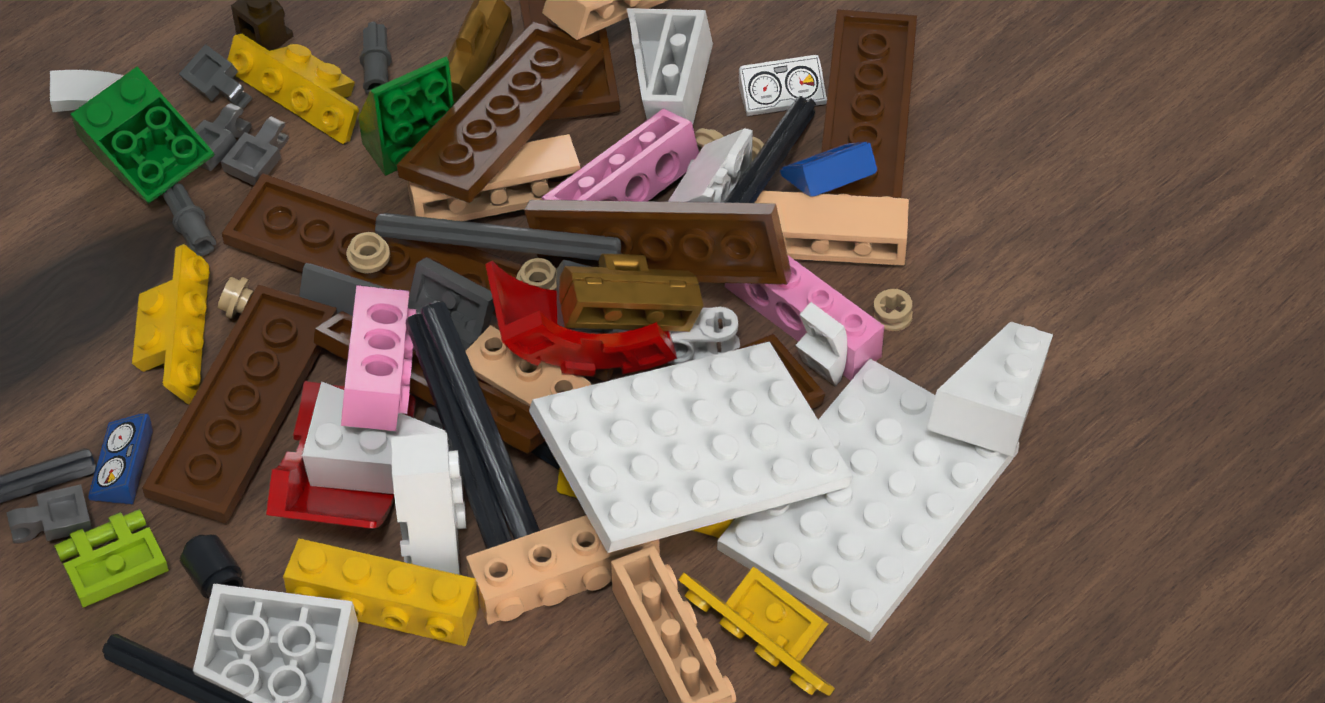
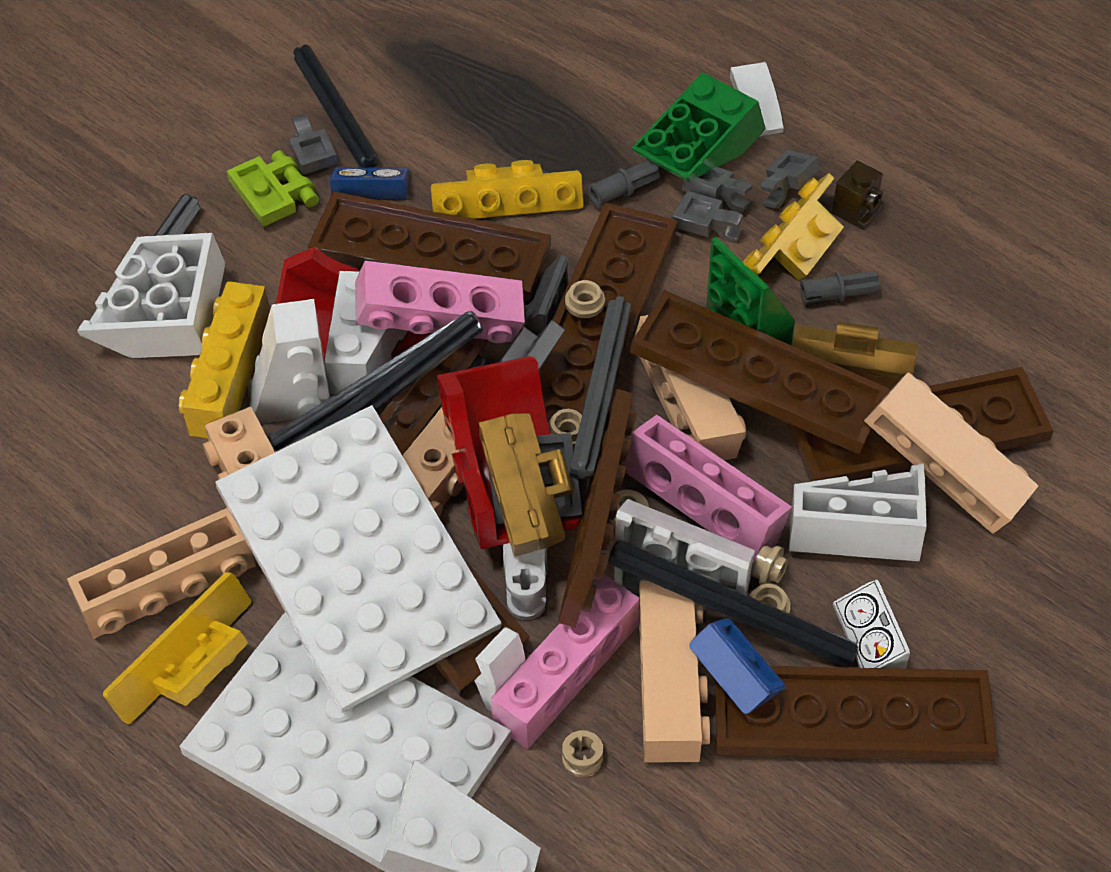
camera: 85 degrees right, 0 degrees up
black brick [180,534,243,598] -> none
tan plate [217,277,254,319] -> none

